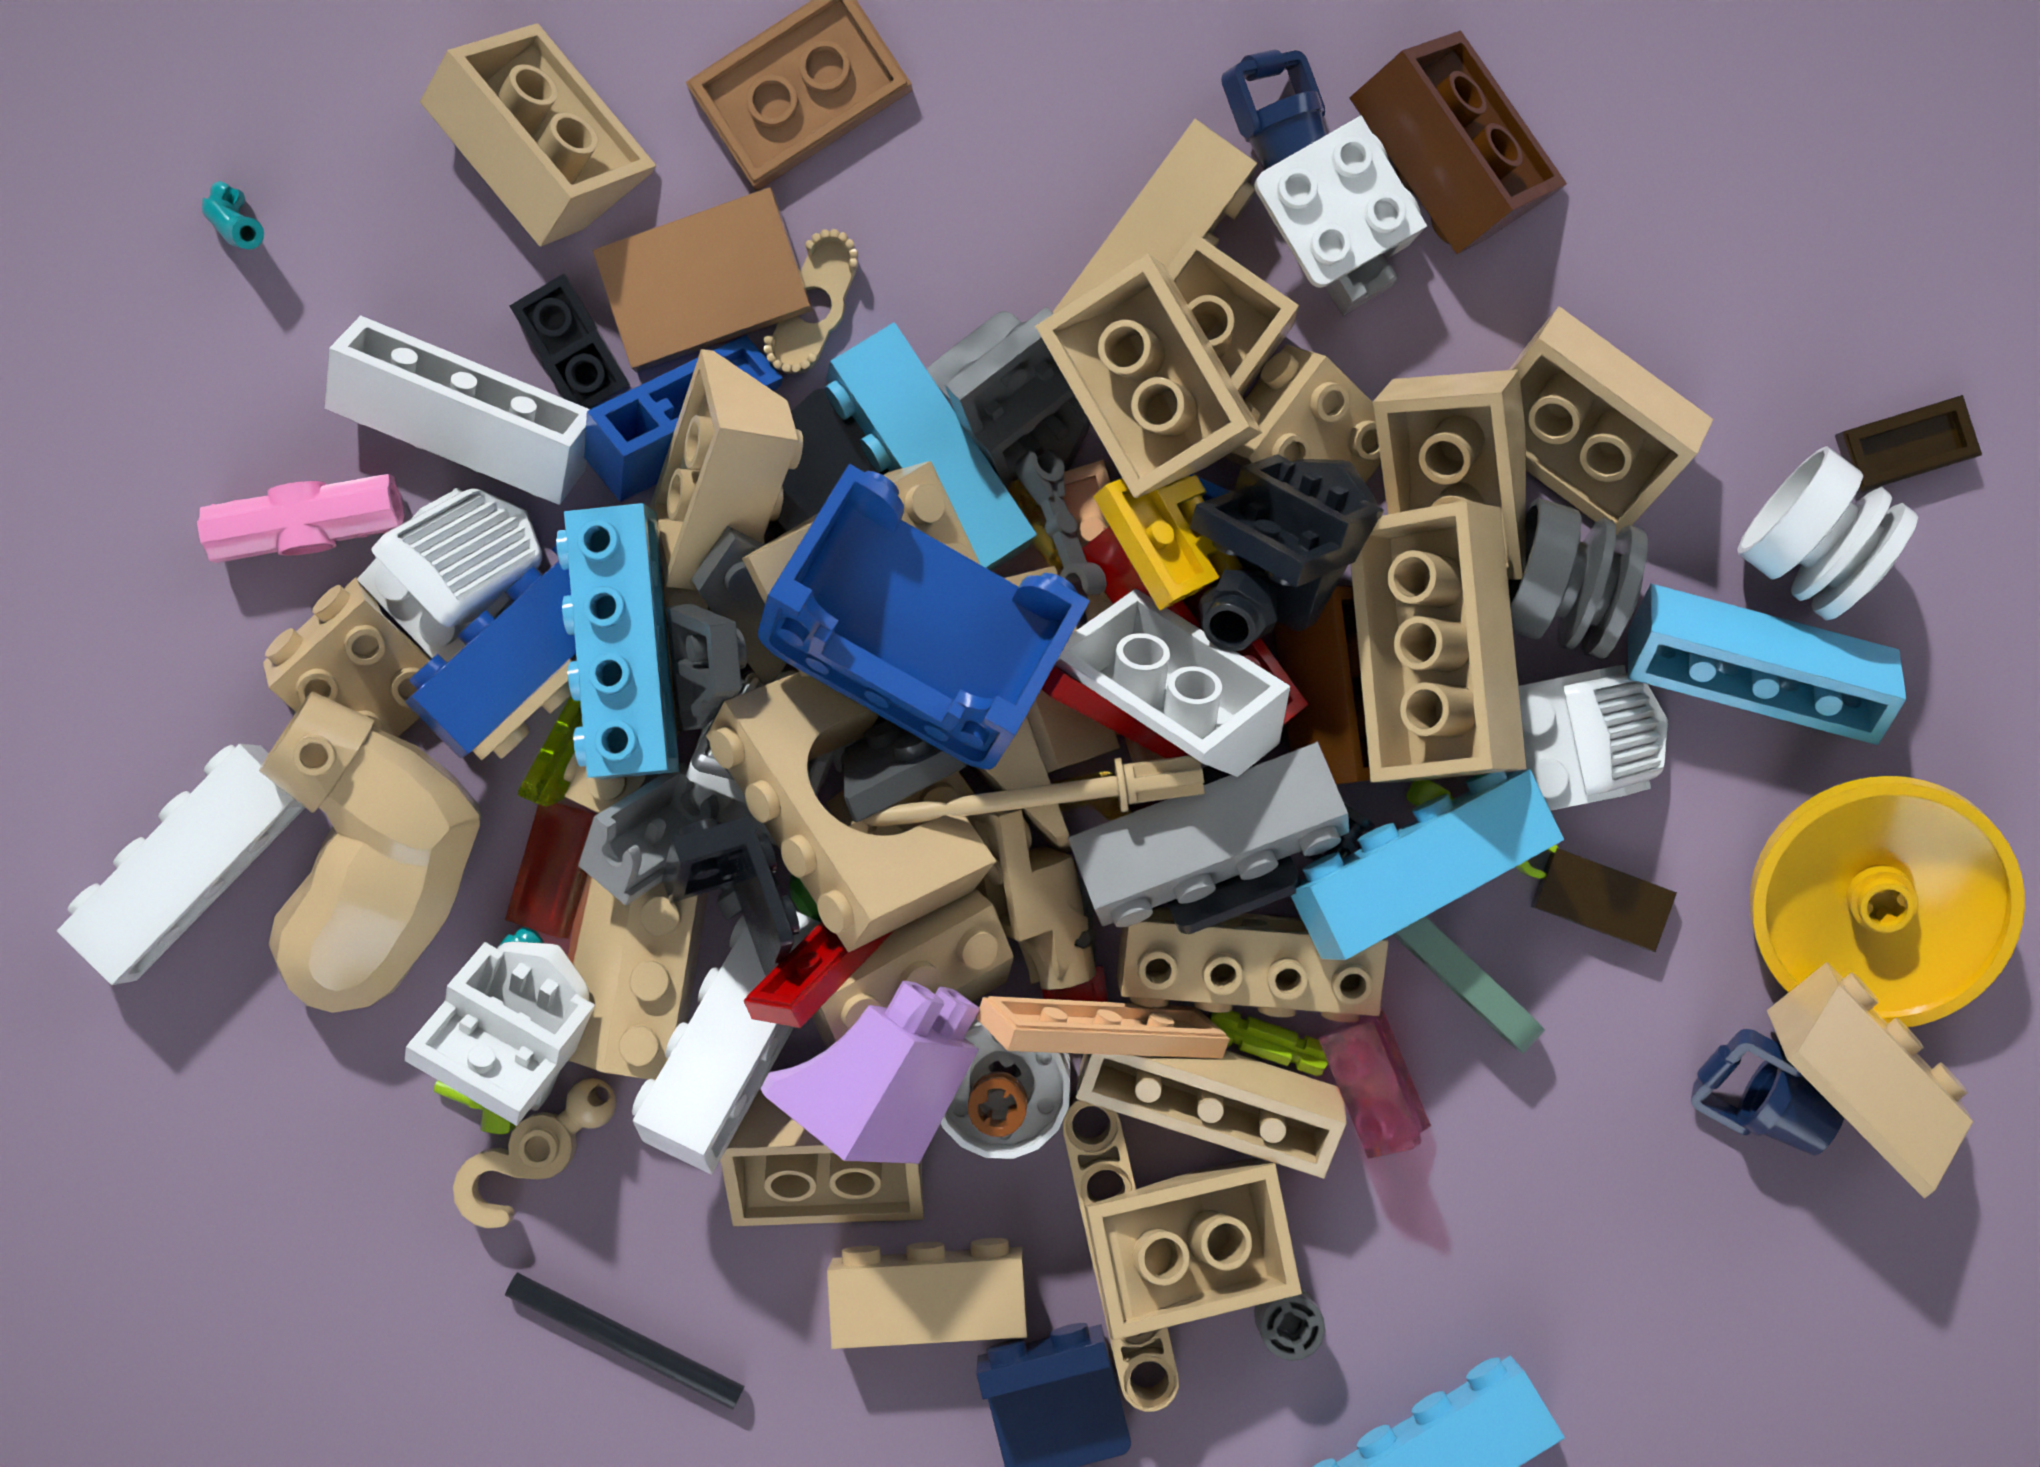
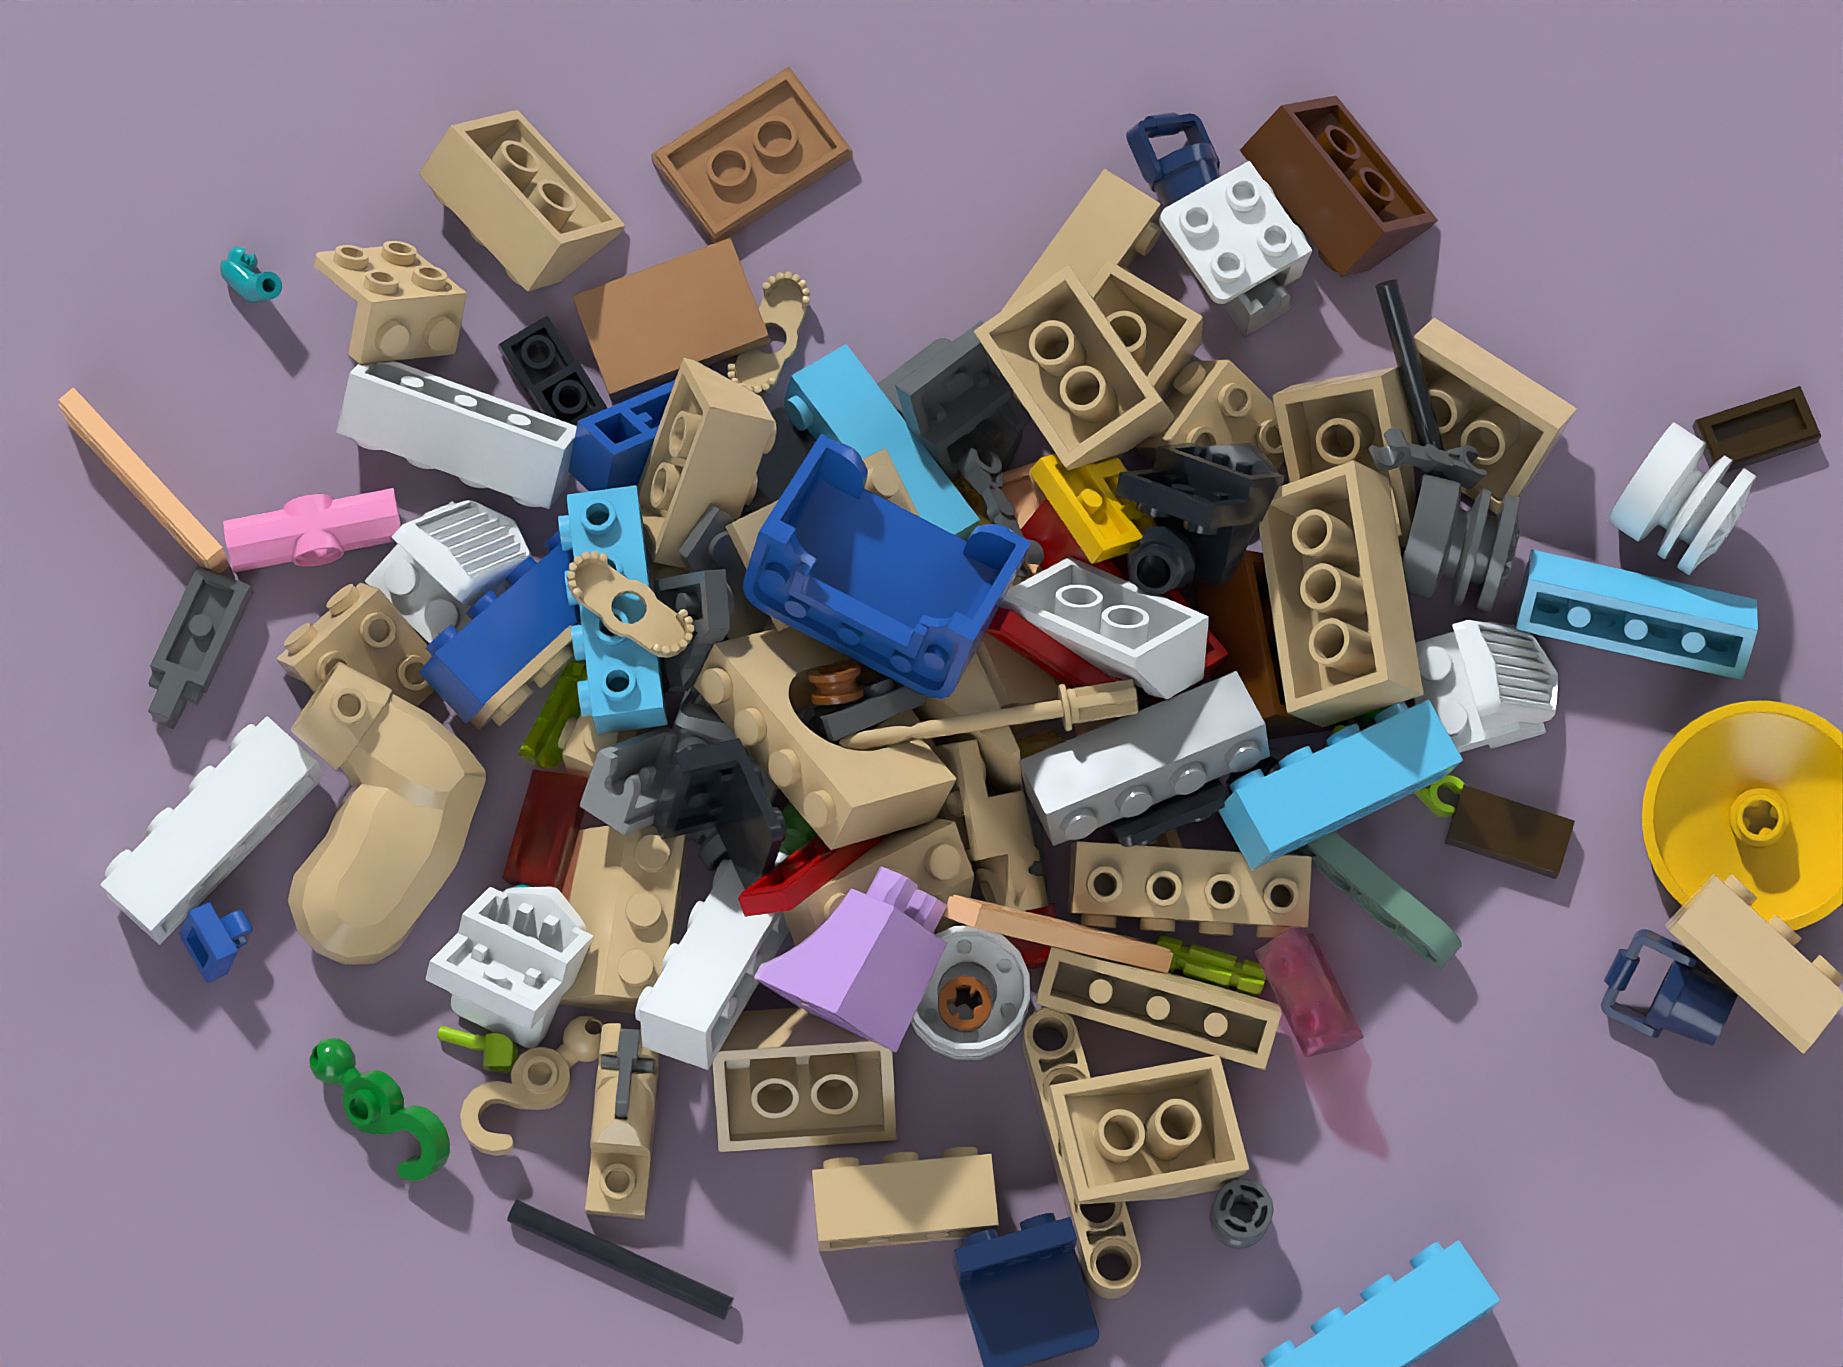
camera: 10 degrees left, 15 degrees down
none -> light nougat tile [58,387,230,574]
none -> dark grey hinge [148,566,253,729]
none -> blue tile [179,902,253,983]
none -> green piece [309,1038,450,1181]
none -> tan bracket [314,241,467,364]
none -> tan piece [566,551,694,658]
none -> tan plate [585,1023,660,1220]
none -> dark orange bush [807,663,865,705]
none -> dark grey piece [1368,428,1488,489]
none -> black bar [1375,279,1453,481]

